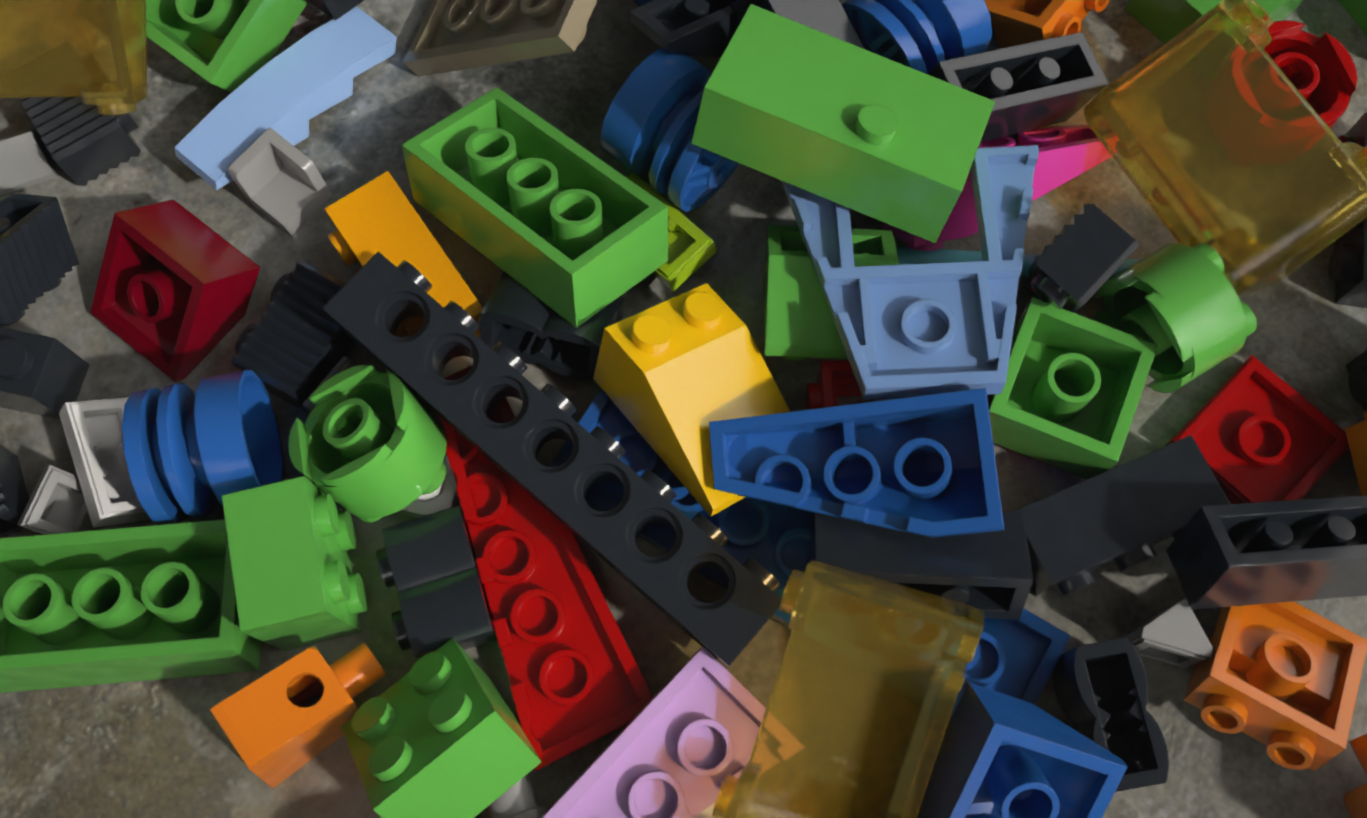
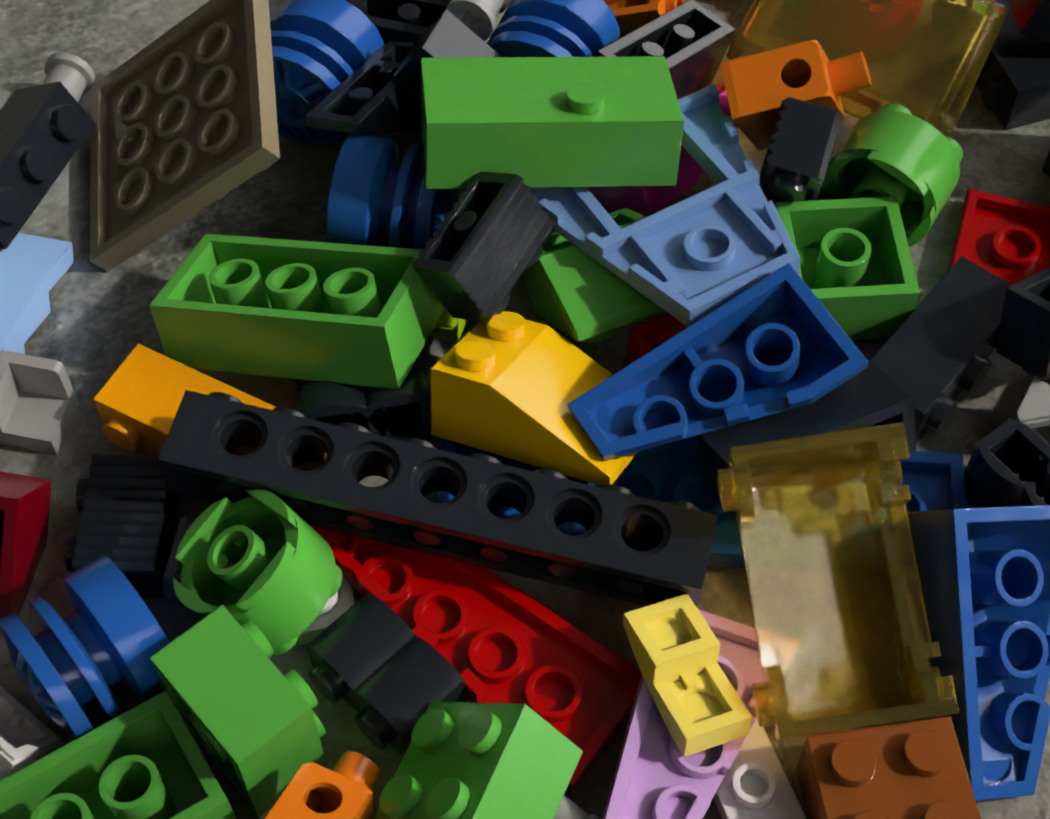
camera: 30 degrees left, 15 degrees down
none -> black brick [412,172,555,323]
none -> light yellow slope [623,593,752,757]
none -> orange torso [719,40,872,151]

